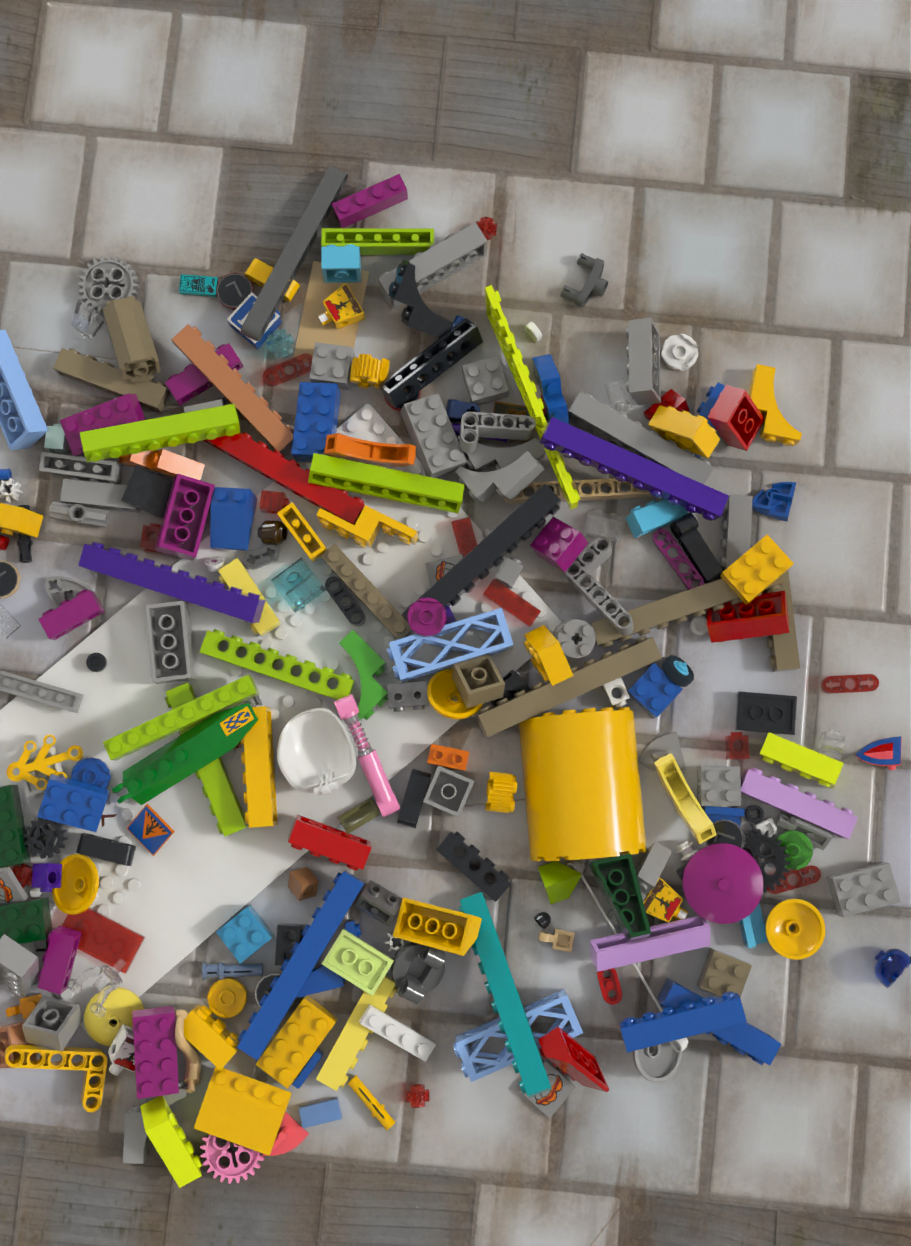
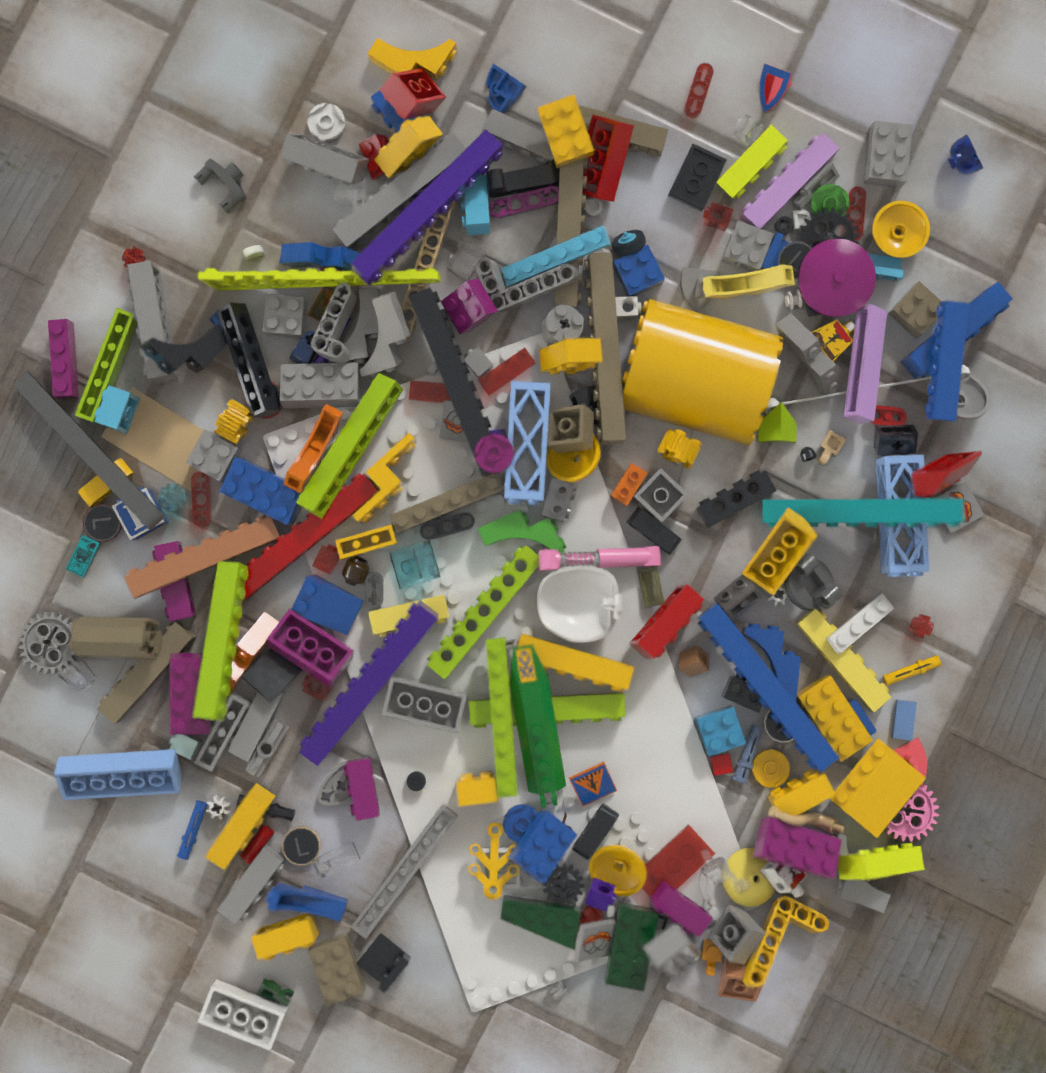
camera: 70 degrees left, 5 degrees up
light grey tile [183,397,226,413] -> none
white tile [205,556,225,572] -> none
yellow torso [317,283,365,329] -> none
yellowish green plate [322,928,394,996] -> none
dark green wedge [589,854,651,942] -> none
none -> yellow piece [456,771,499,806]
none -> medium azure plate [501,226,611,287]
none -> red tile [710,753,733,776]
none -> black brick [873,424,918,456]

